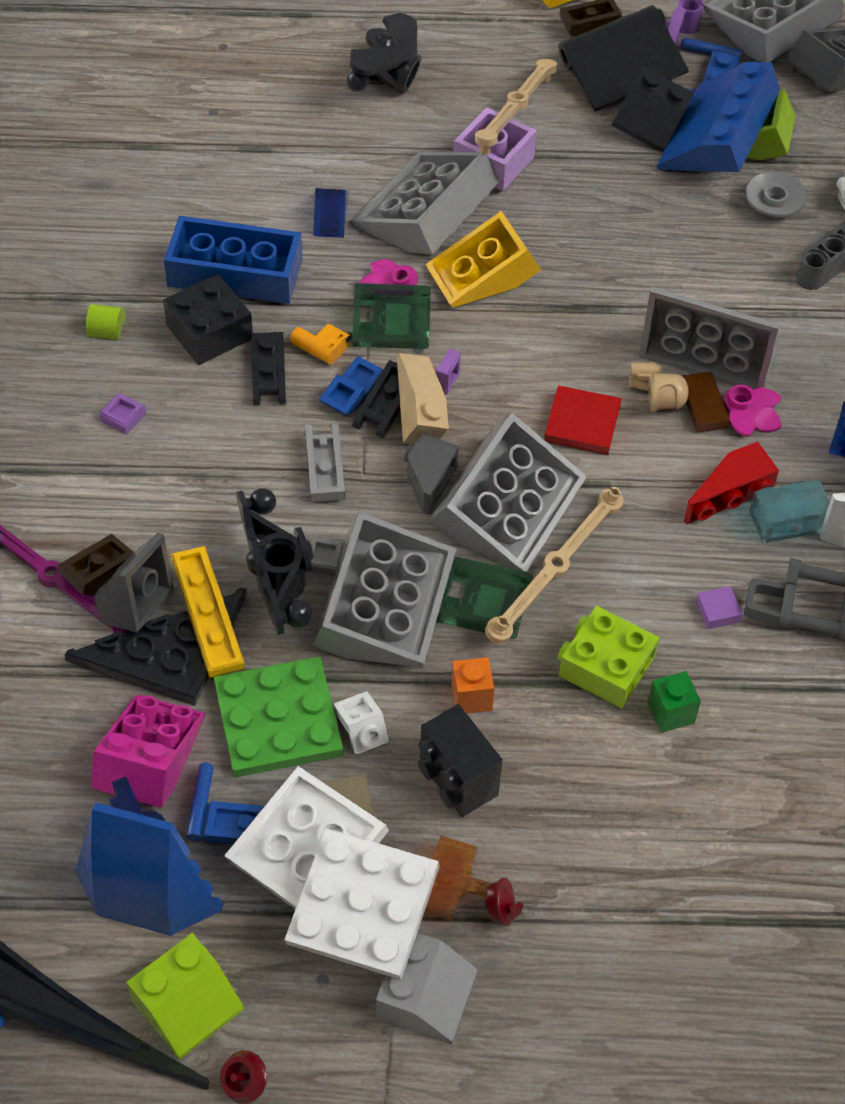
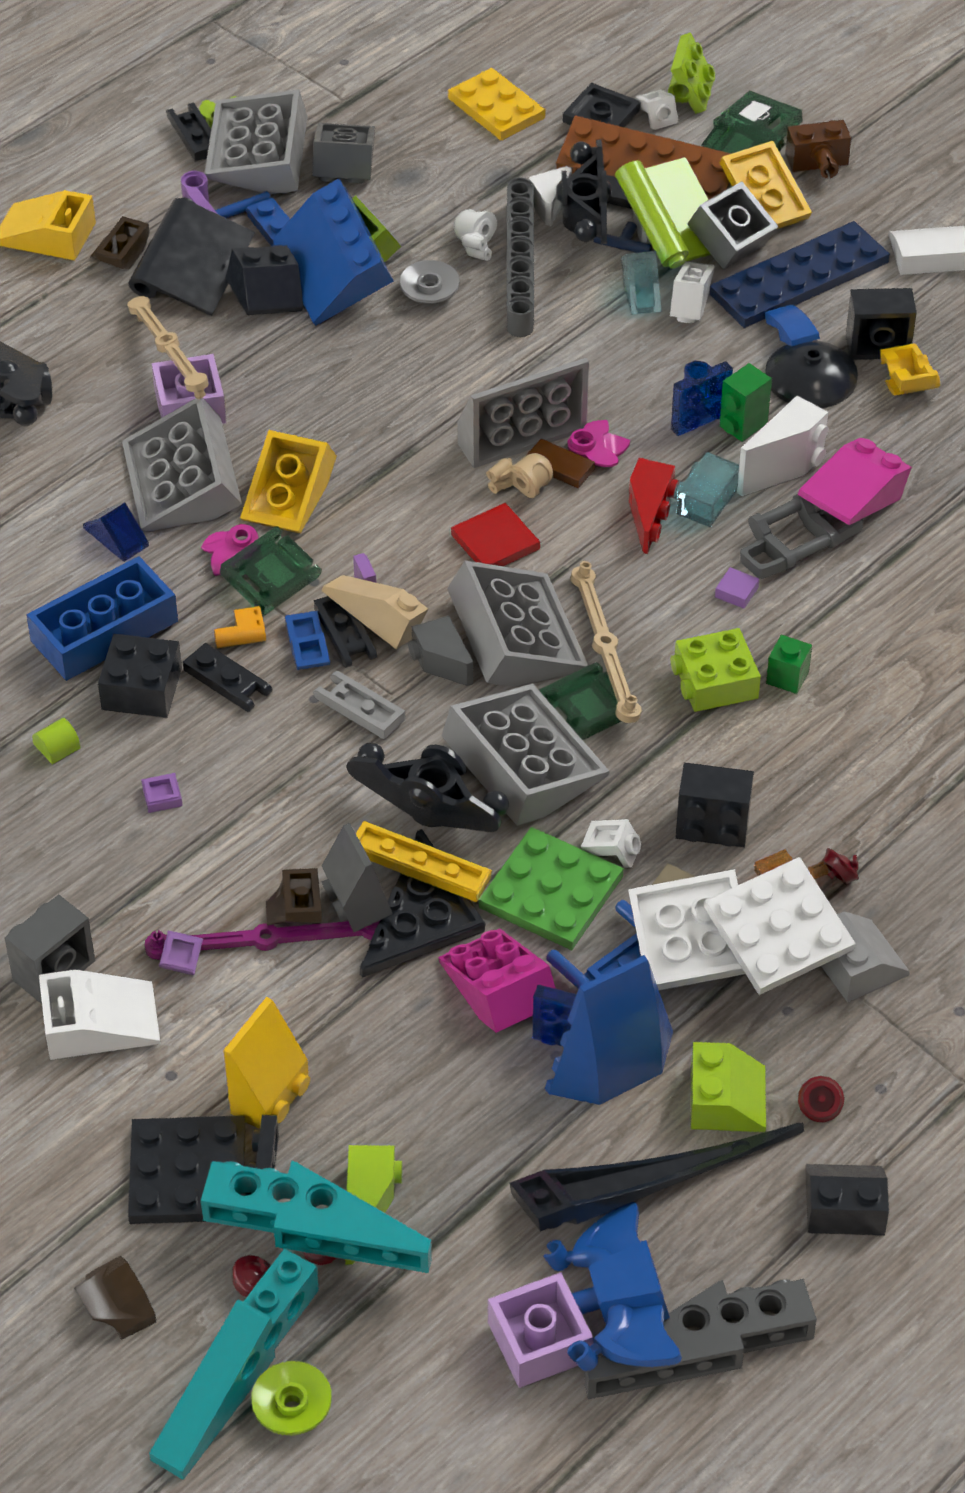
camera: 45 degrees left, 5 degrees down
orange brick [451,657,494,714] -> none

